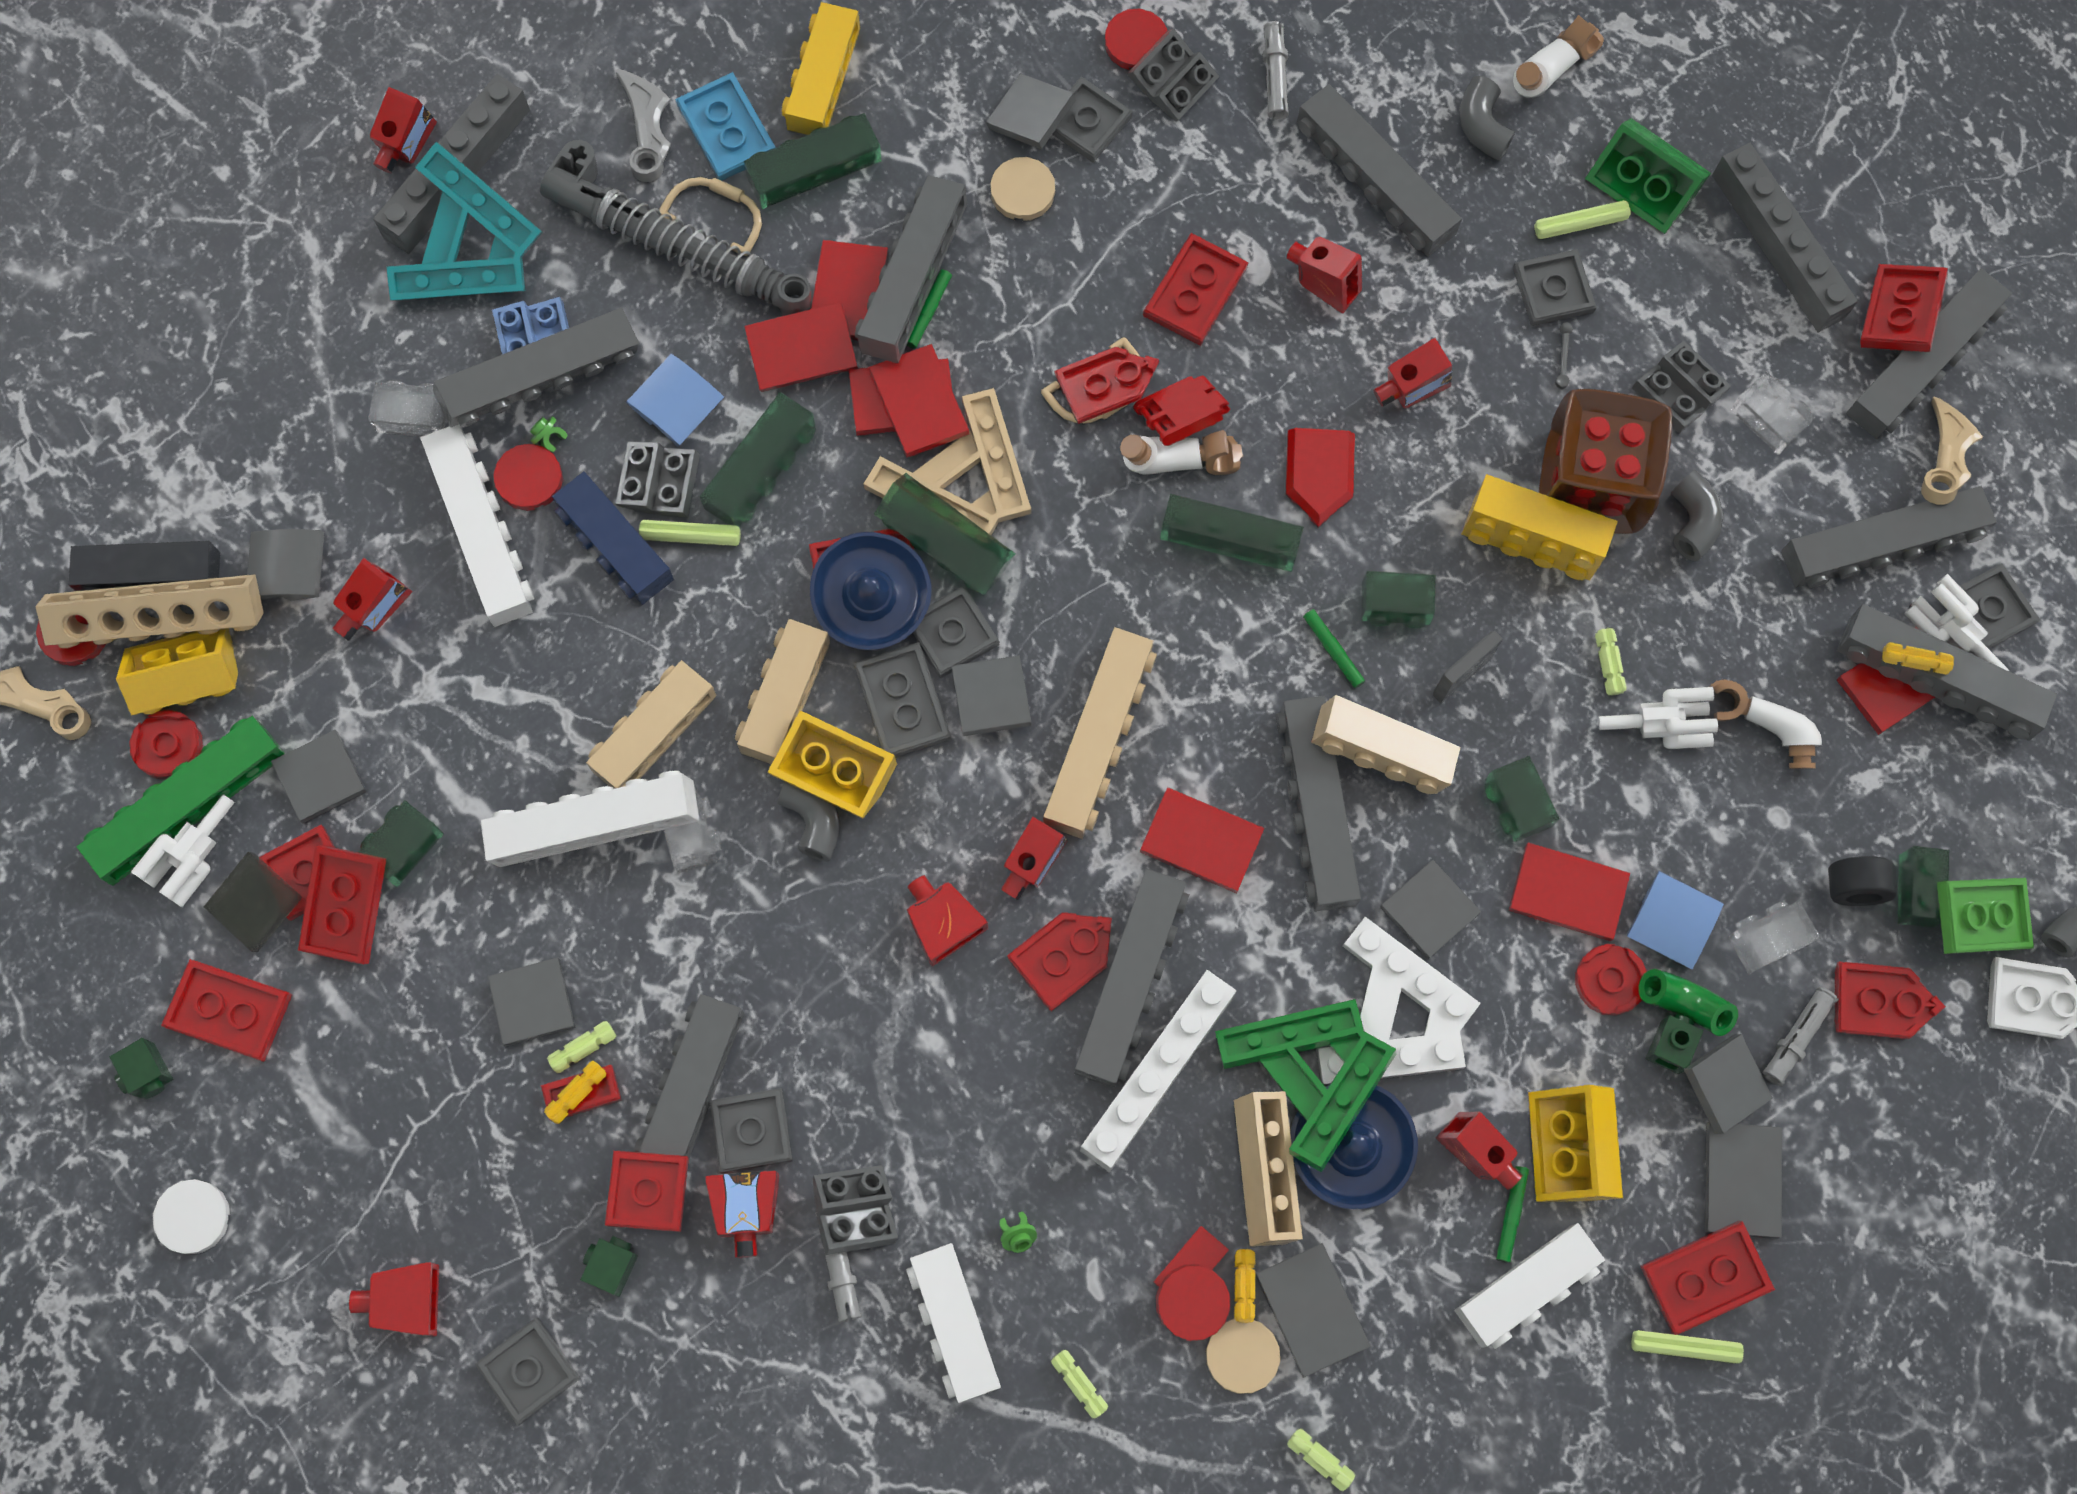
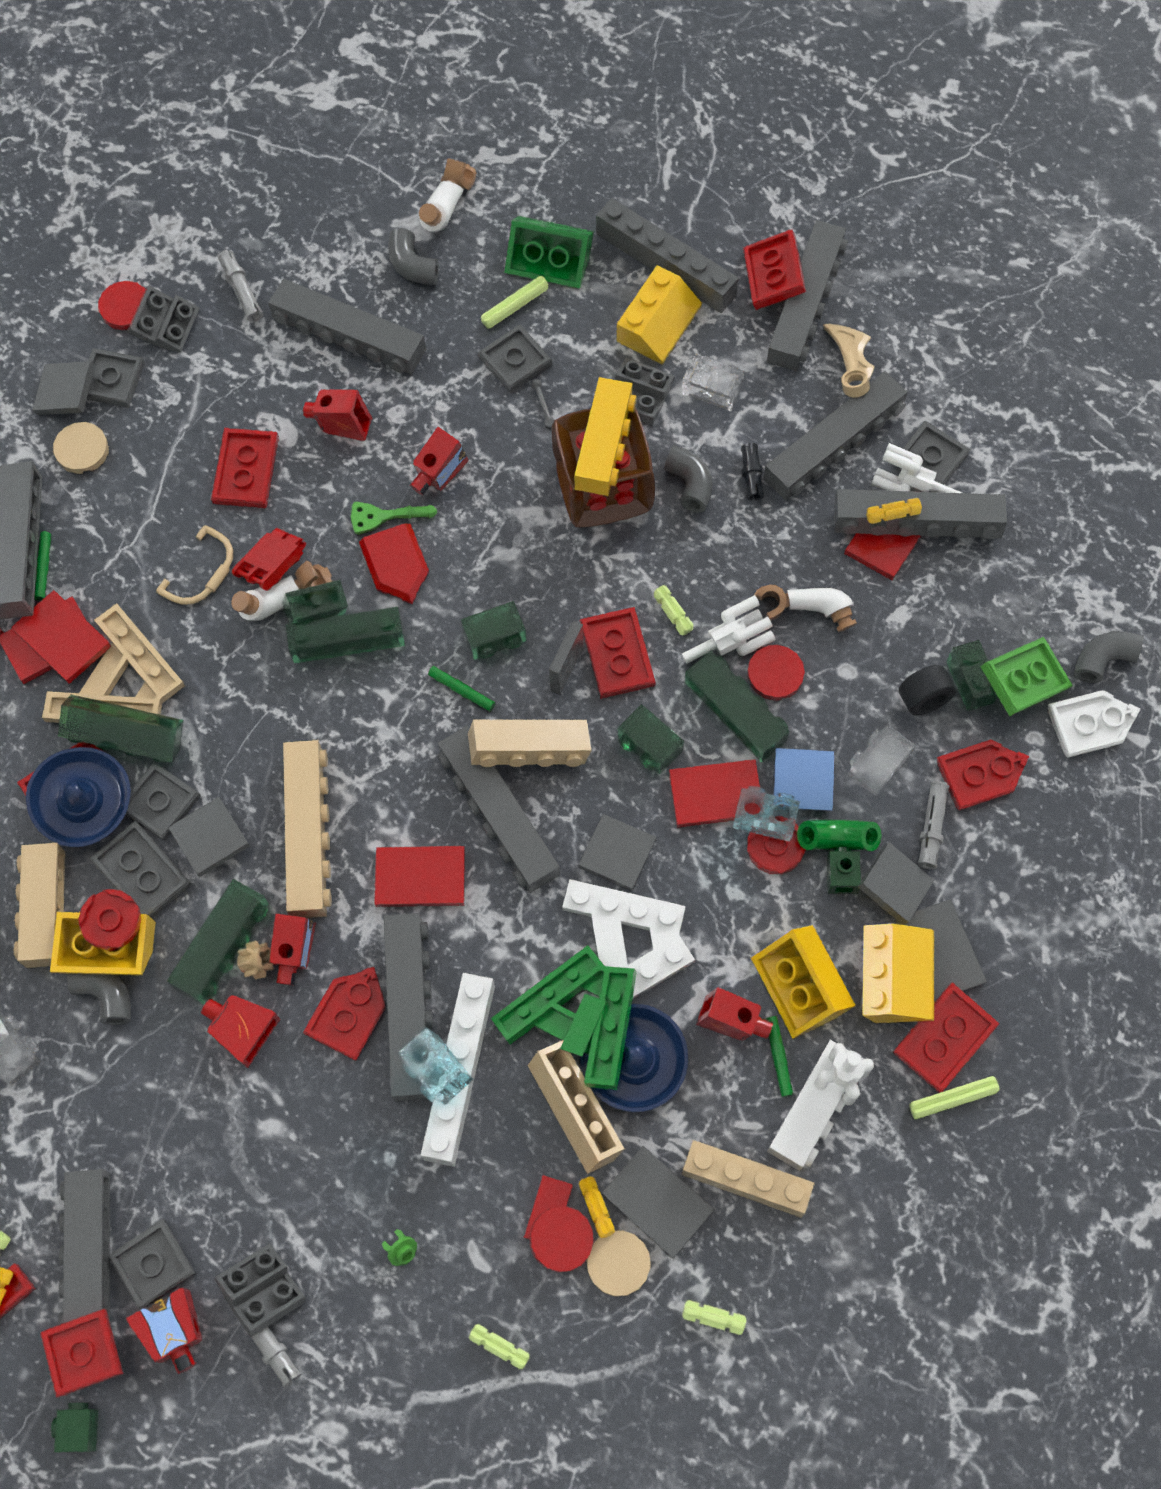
camera: 20 degrees left, 5 degrees down
white brick [906,1243,1001,1403] -> none
red tile [1054,347,1159,424] -> none
yellow brick [1461,474,1618,581] -> none
none -> red tile [78,889,142,951]
none -> clear green brick [167,879,268,1005]
none -> tan gear [237,940,274,979]
none -> clear green brick [282,580,348,629]
none -> bright green piece [351,502,437,535]
none -> clear light blue brick [398,1027,473,1105]
none -> green sticker [560,994,607,1056]
none -> yellow brick [574,377,637,496]
none -> red tile [580,607,656,699]
none -> yellow slope [617,265,702,364]
none -> tan brick [682,1140,814,1218]
none -> clear green brick [684,651,789,763]
none -> clear light blue brick [733,786,800,841]
none -> black pin [741,443,764,500]
none -> red tile [747,645,805,701]
none -> white plant [814,1043,874,1105]
none -> yellow slope [862,924,934,1023]

